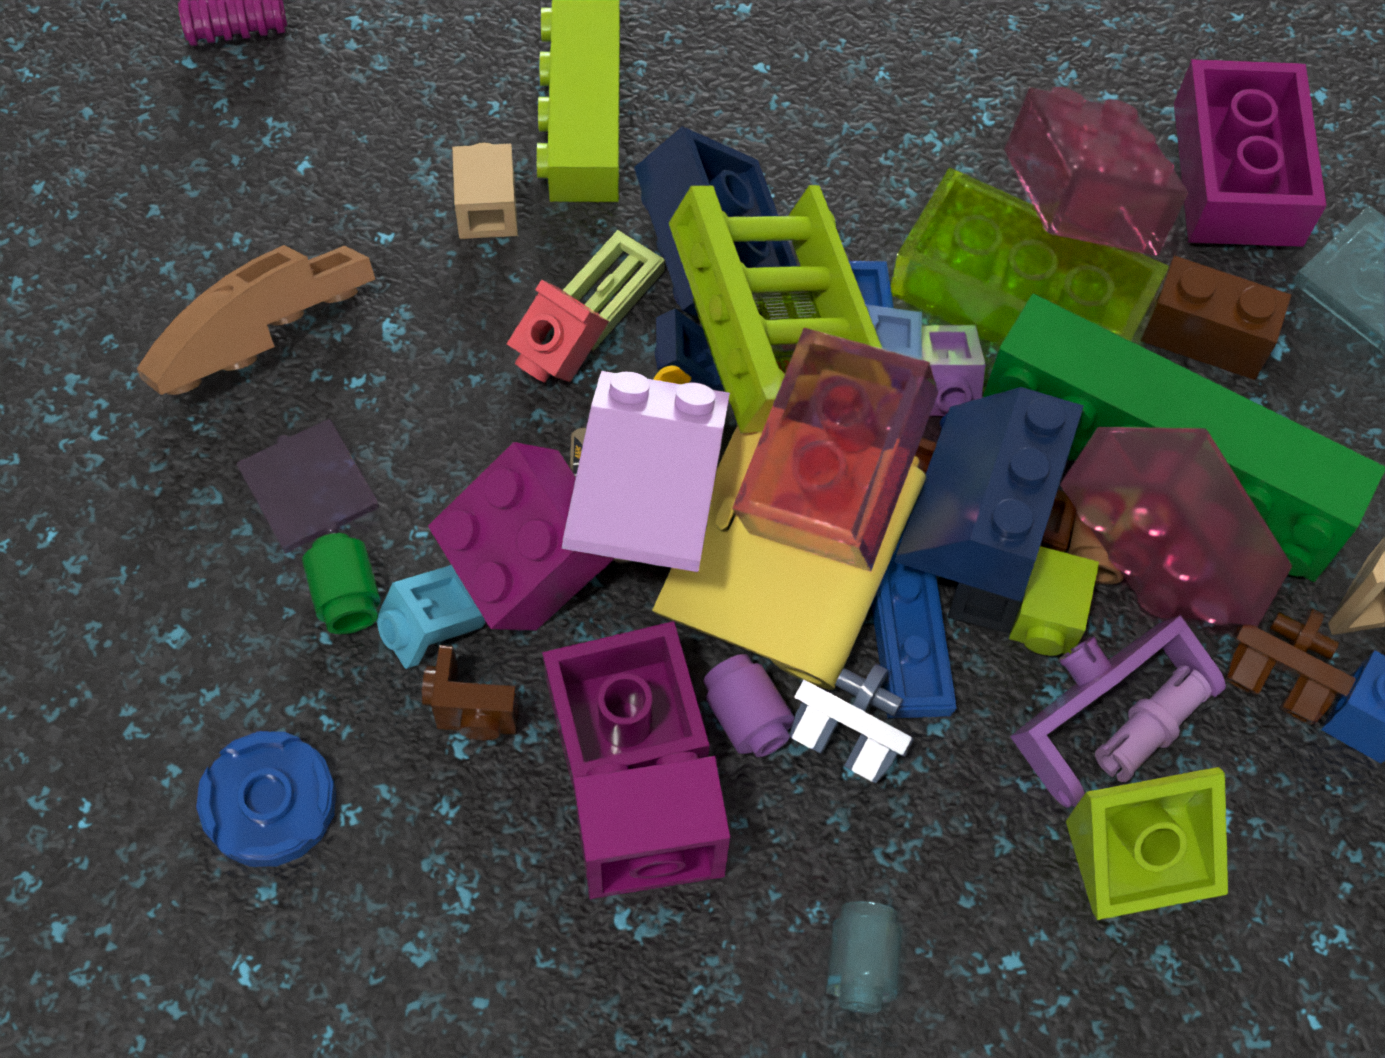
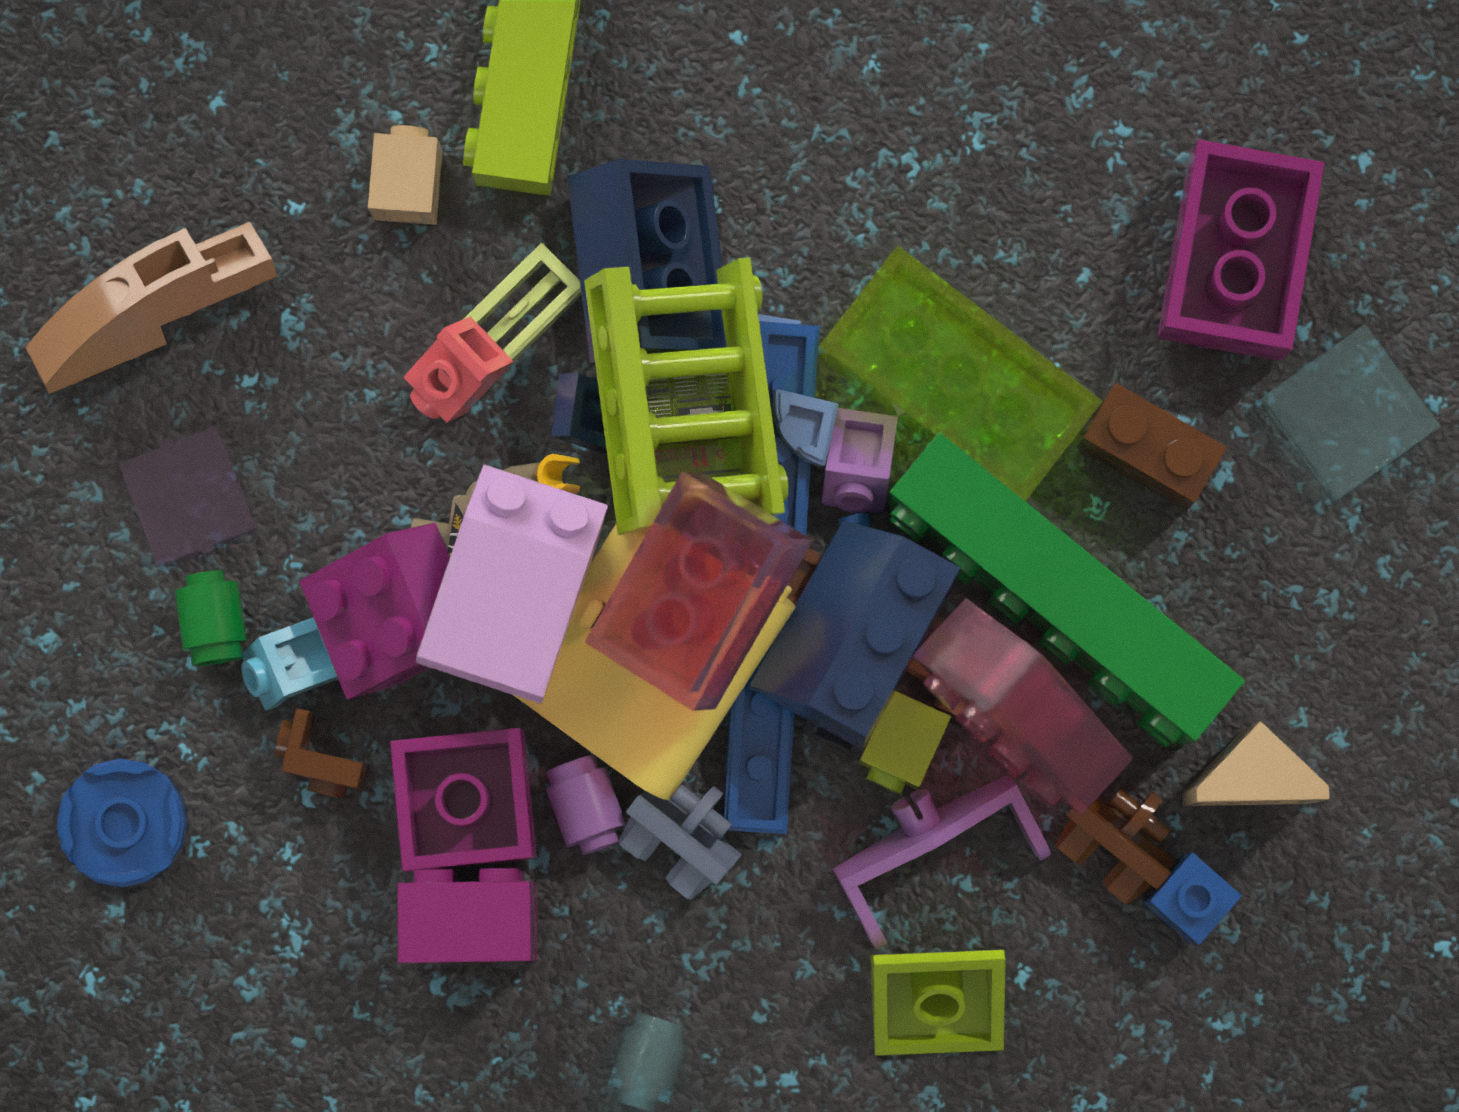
camera: 15 degrees right, 20 degrees up
clear pink brick [1004,87,1189,256] -> none
lavender pin [1095,665,1212,782] -> none

